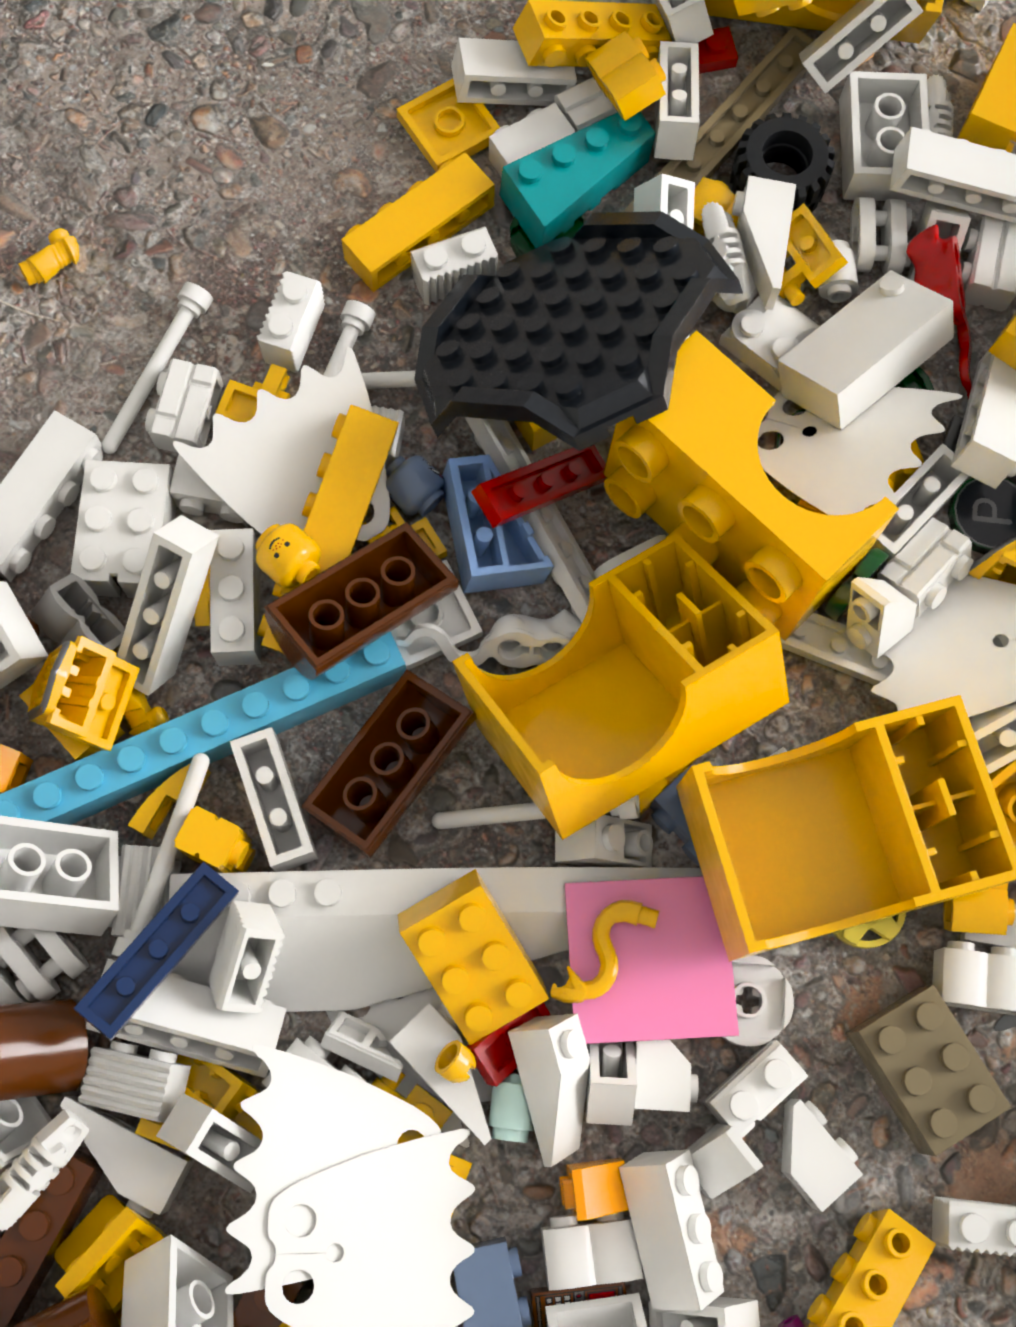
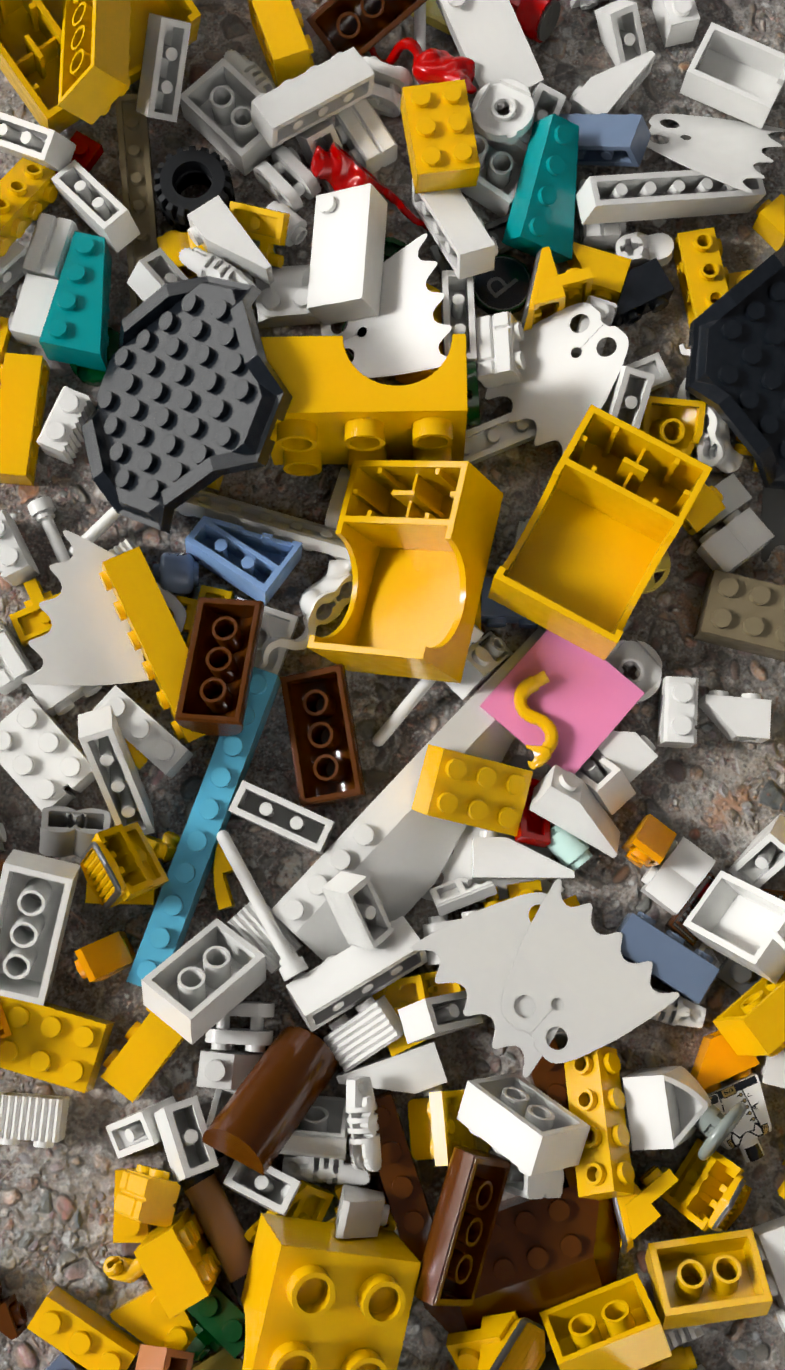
camera: 40 degrees left, 5 degrees up
dark blue plate [74,862,239,1041] -> none
yellow brick [174,806,256,873] -> none
yellow head [255,523,321,588] -> none
yellow hinge [435,1040,476,1083] -> none
red plate [471,445,607,528] -> none
yellow brick [584,31,666,121] -> none
white brick [619,1149,724,1311] -> none
white slope [686,1123,763,1199] -> none
white slope [845,577,917,659] -> none

